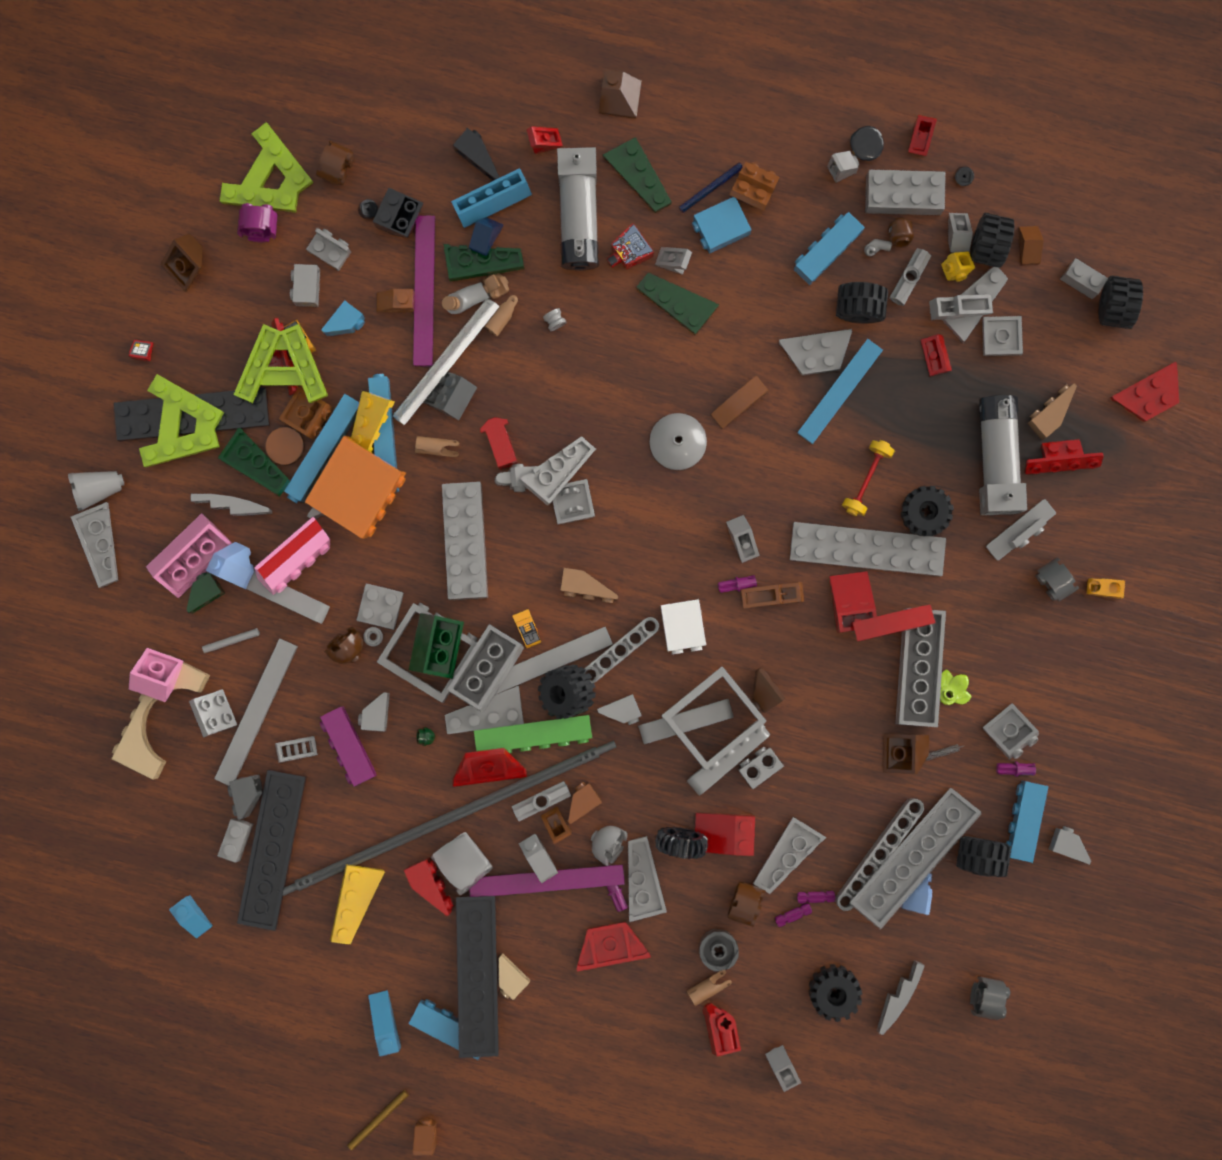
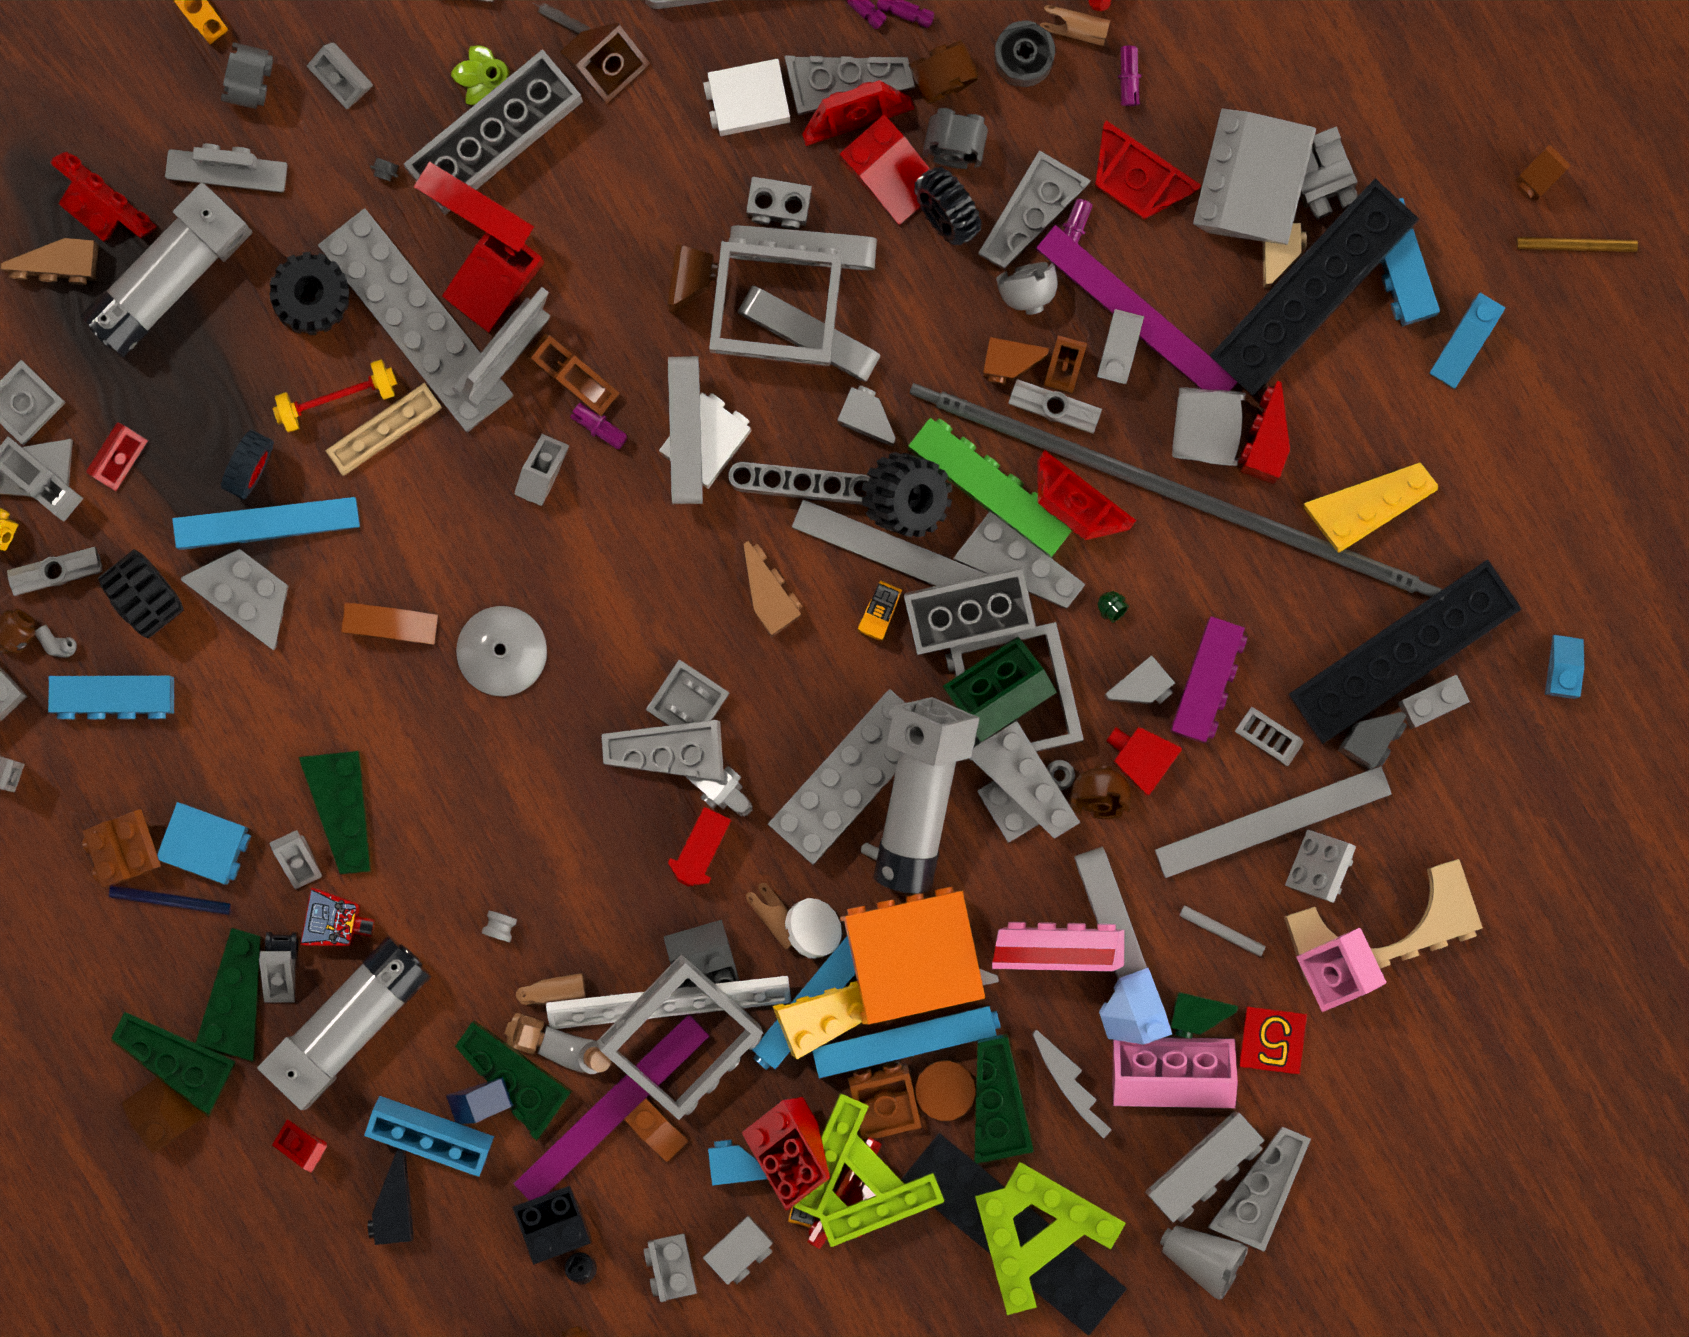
camera: 135 degrees left, 0 degrees up
none -> dark green wing [111,1012,235,1118]
none -> black wheel [221,429,274,500]
none -> light grey slope [259,951,296,1002]
none -> black bush [265,932,299,959]
none -> light grey slope [307,43,373,109]
none -> tan tile [325,383,442,476]
none -> dark grey plate [370,158,399,181]
none -> light grey fence [452,287,550,408]
none -> light grey window [597,954,763,1120]
none -> light grey beam [668,356,703,504]
none -> white brick [703,59,790,136]
none -> red slope [742,1097,830,1211]
none -> white tile [785,898,842,959]
none -> red wing [802,80,915,146]
none -> light grey piece [861,697,979,893]
none -> dark grey brick [922,108,988,169]
none -> light grey wing [971,720,1080,839]
none -> red torso [1106,727,1182,796]
none -> magenta axle [1118,45,1142,106]
none -> light grey brick [1145,1111,1264,1222]
none -> light grey slope [1193,108,1316,245]
none -> red tile [1239,1006,1307,1075]
none -> light grey hips [1300,126,1358,220]

